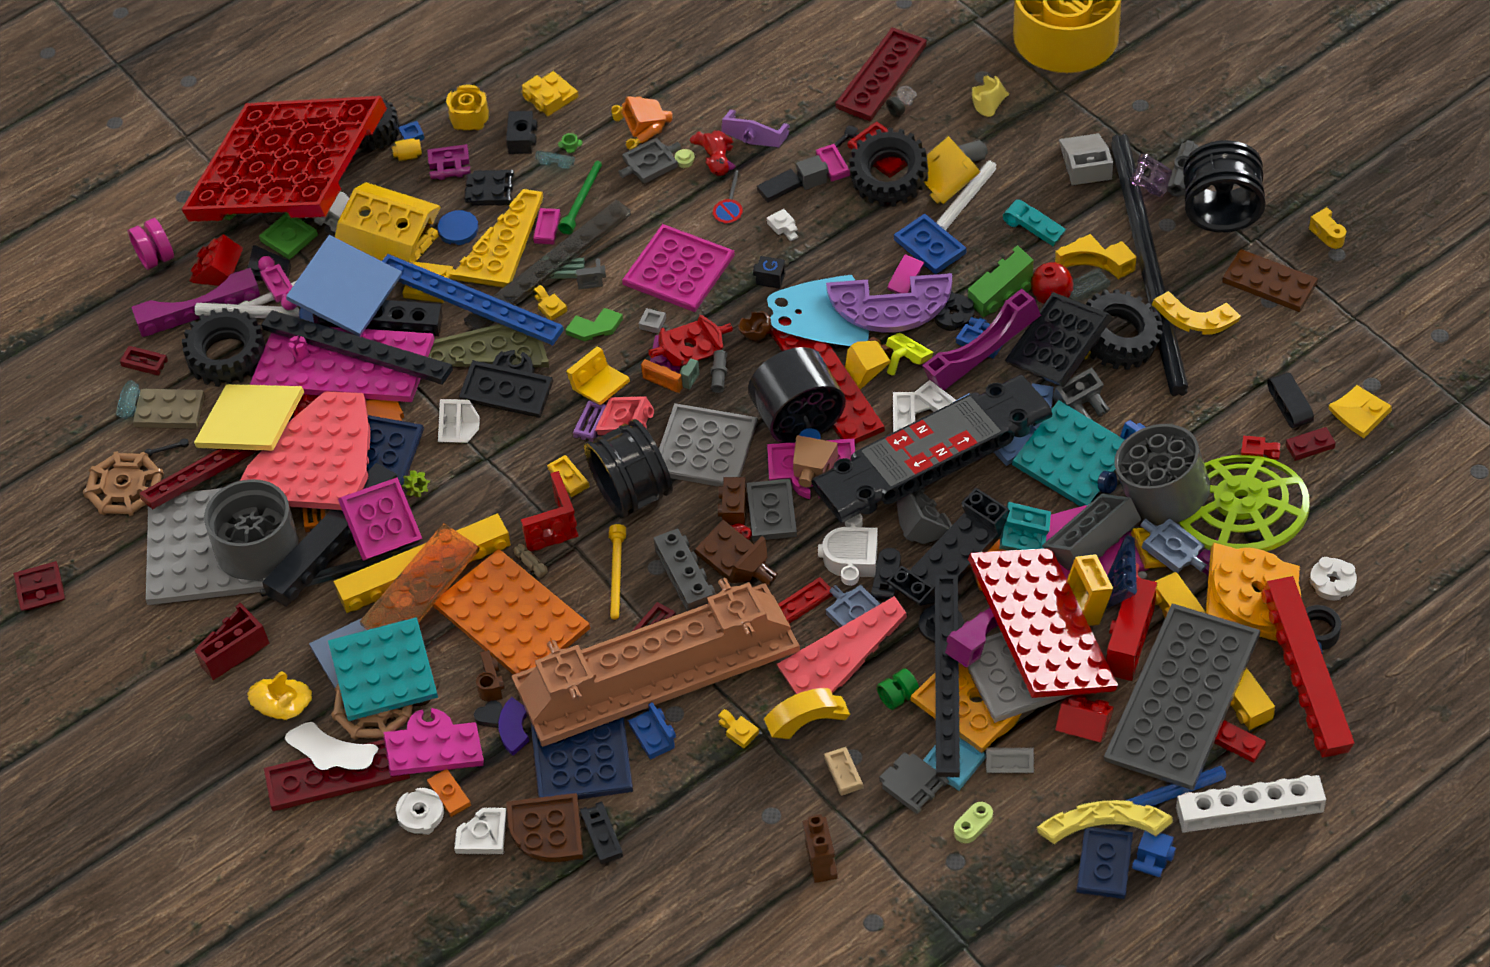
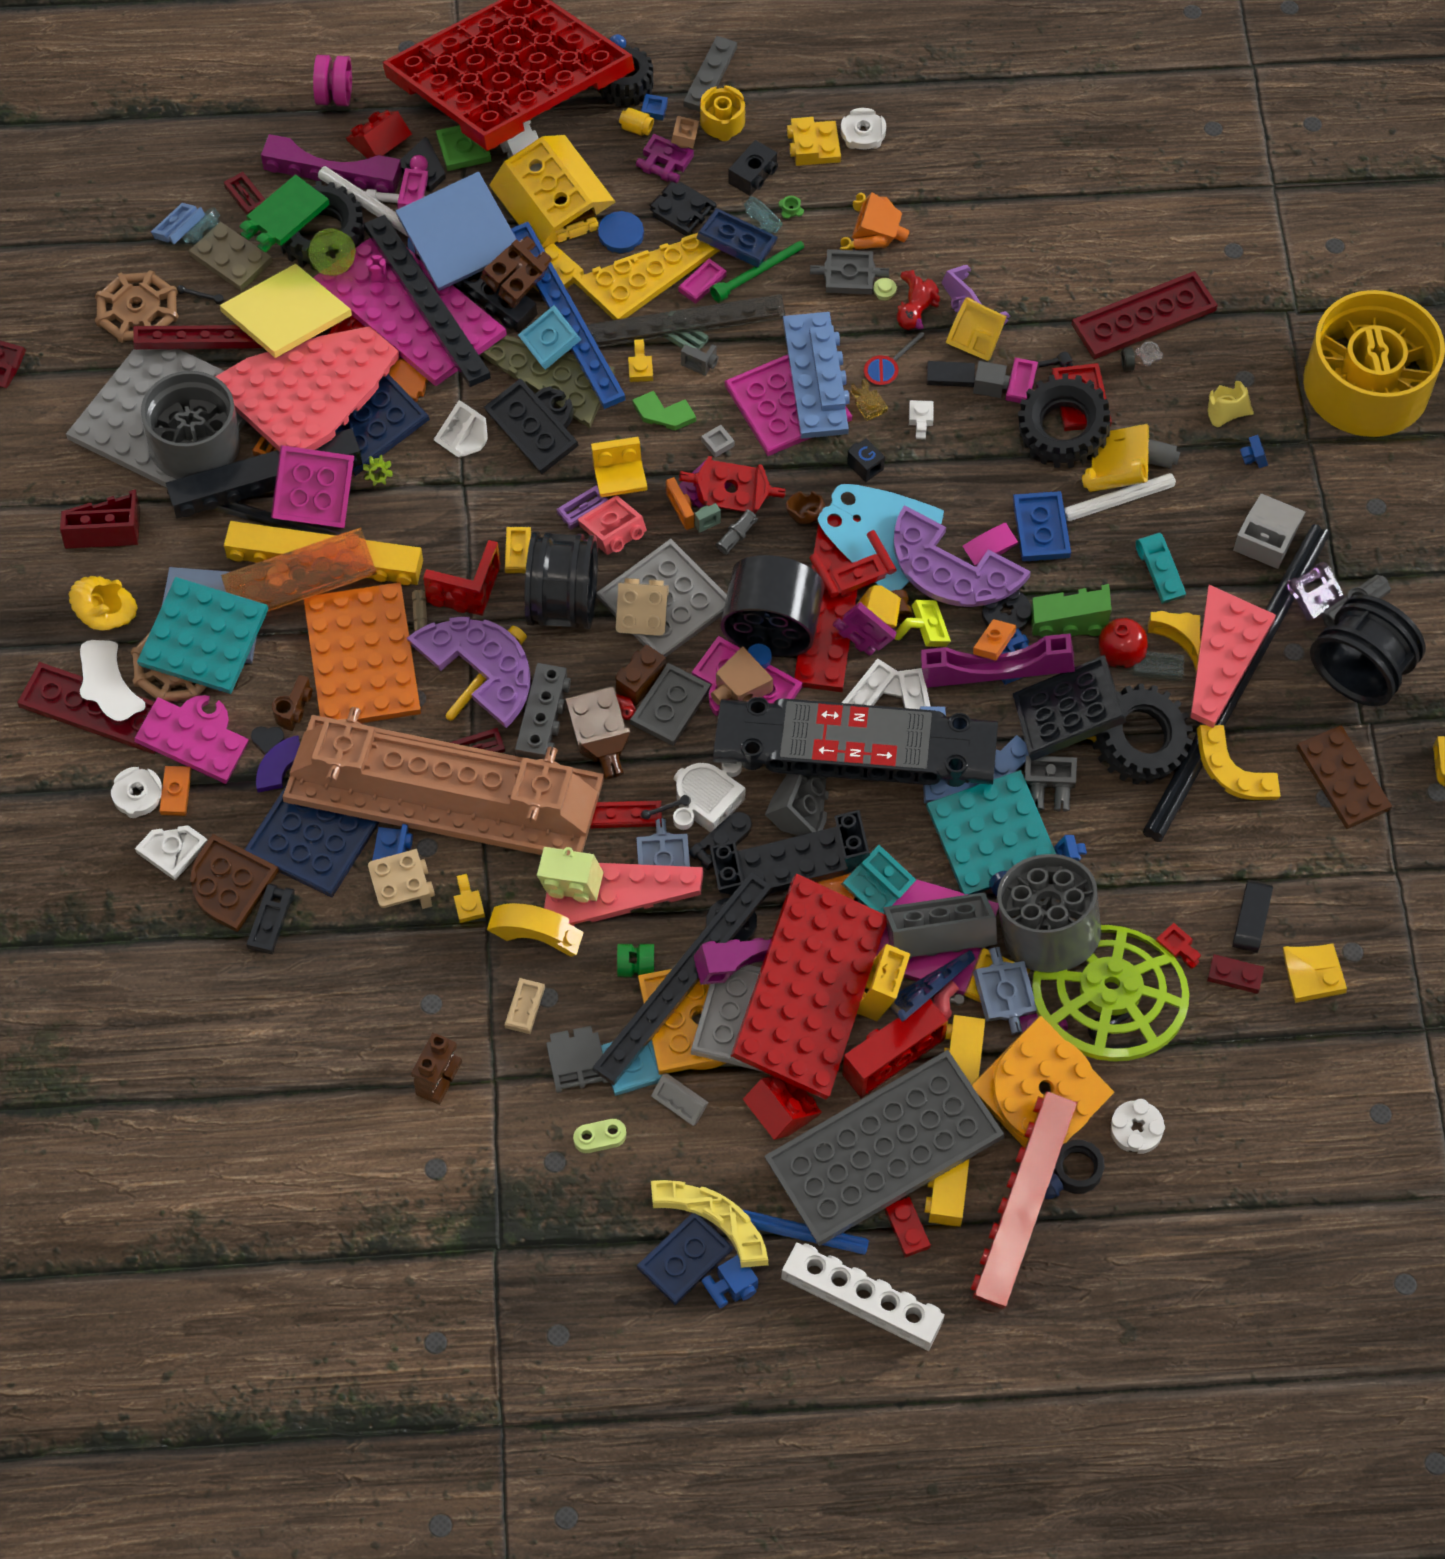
camera: 30 degrees right, 10 degrees up
none -> medium blue plate [151,203,206,244]
none -> green tile [239,175,329,253]
none -> clear neon green plate [308,228,356,276]
none -> tan bracket [368,849,435,909]
none -> medium lavender plate [407,617,530,728]
none -> reddish brown hips [481,236,552,309]
none -> medium azure tile [518,305,582,370]
none -> yellowish green brick [537,847,604,902]
none -> tan bracket [616,578,669,635]
none -> black hinge [641,795,691,820]
none -> medium nougat plate [671,116,699,148]
none -> dark grey plate [684,36,737,112]
none -> dark blue tile [696,208,778,268]
none -> medium blue plate [783,312,850,439]
none -> red plate [809,530,897,598]
none -> magenta plate [833,602,897,656]
none -> white plate [841,108,886,149]
none -> clear yellow plate [851,379,888,421]
none -> yellow plate [946,297,1007,361]
none -> orange plate [973,619,1016,661]
none -> coral wing [1190,585,1276,728]
none -> blue tile [1240,435,1268,468]

